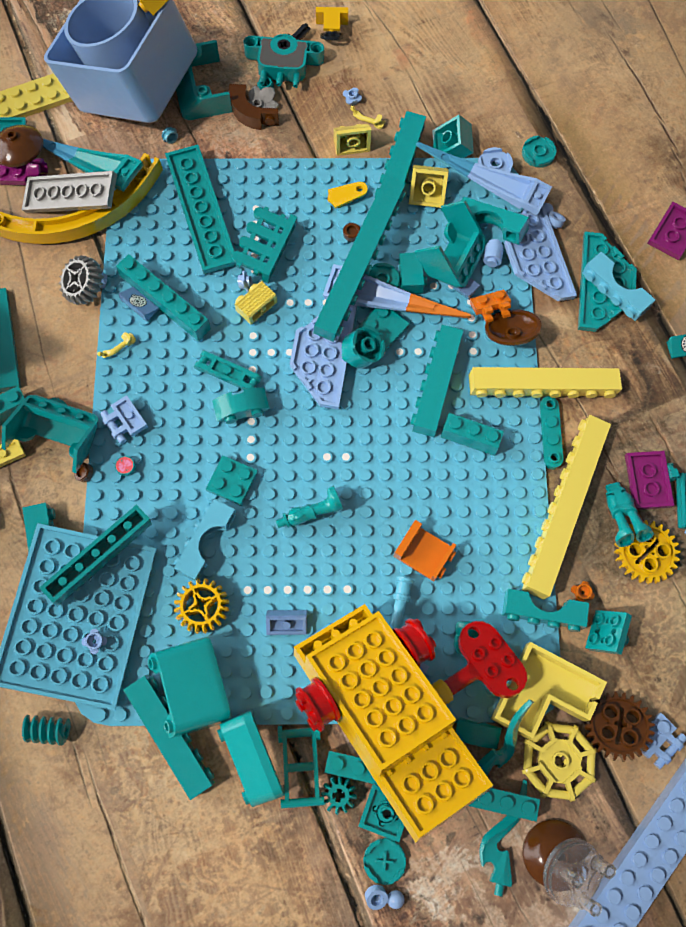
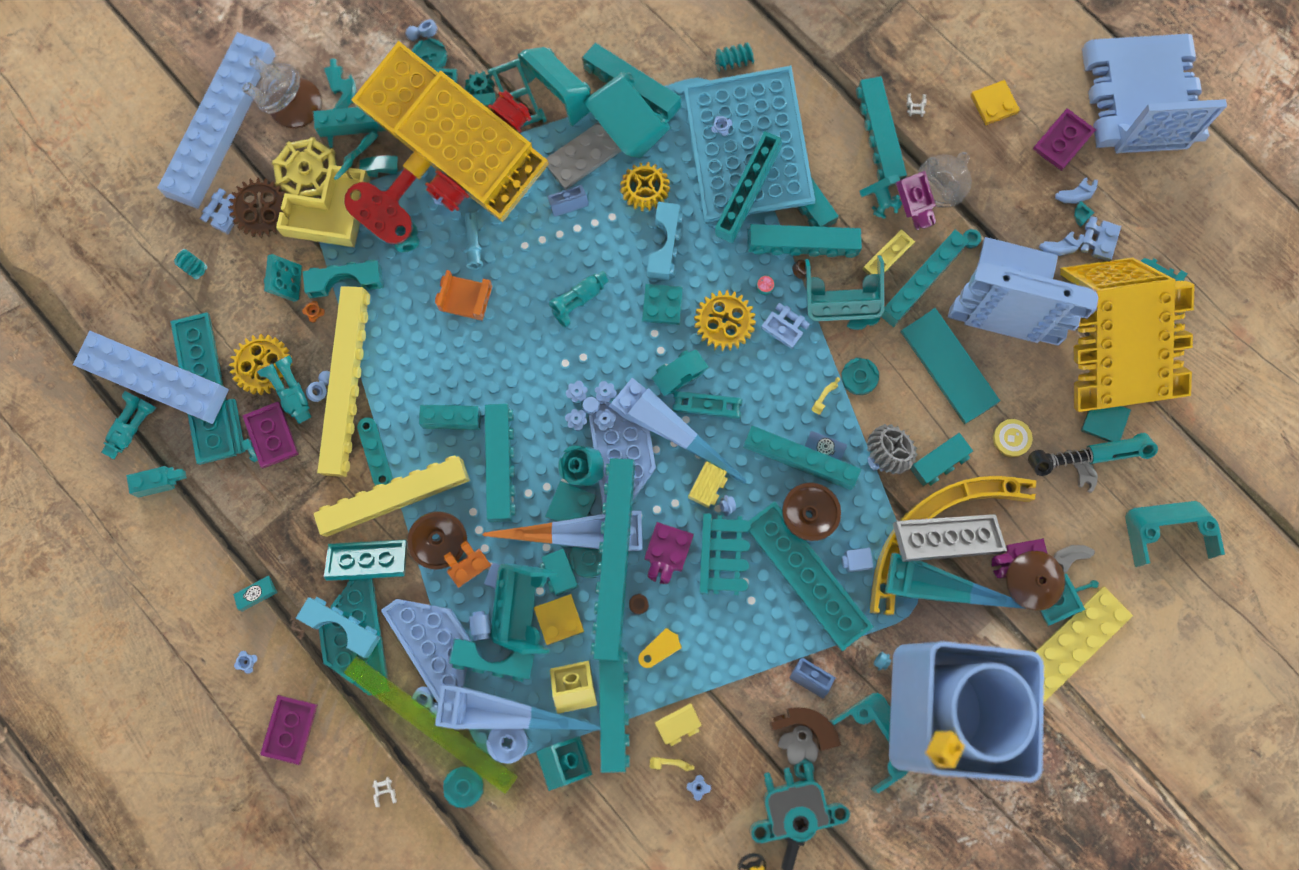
camera: 165 degrees right, 5 degrees up
none -> light blue plate [306,371,330,402]
none -> plate [324,539,407,581]
none -> clear neon green plate [344,656,518,794]
none -> white piece [372,777,397,808]
none -> yellow plate [534,594,584,645]
none -> light grey plate [546,122,621,190]
none -> light blue plant [565,381,617,431]
none -> light blue plate [609,378,747,484]
none -> magenta plate [644,522,694,584]
none -> yellow gear [694,290,756,351]
none -> teal brick [747,224,862,258]
none -> reddish brown dish [782,483,841,541]
none -> medium blue slope [789,658,835,698]
none -> teal tile [841,358,879,395]
none -> light blue brick [842,548,873,573]
none -> teal brick [910,432,973,487]

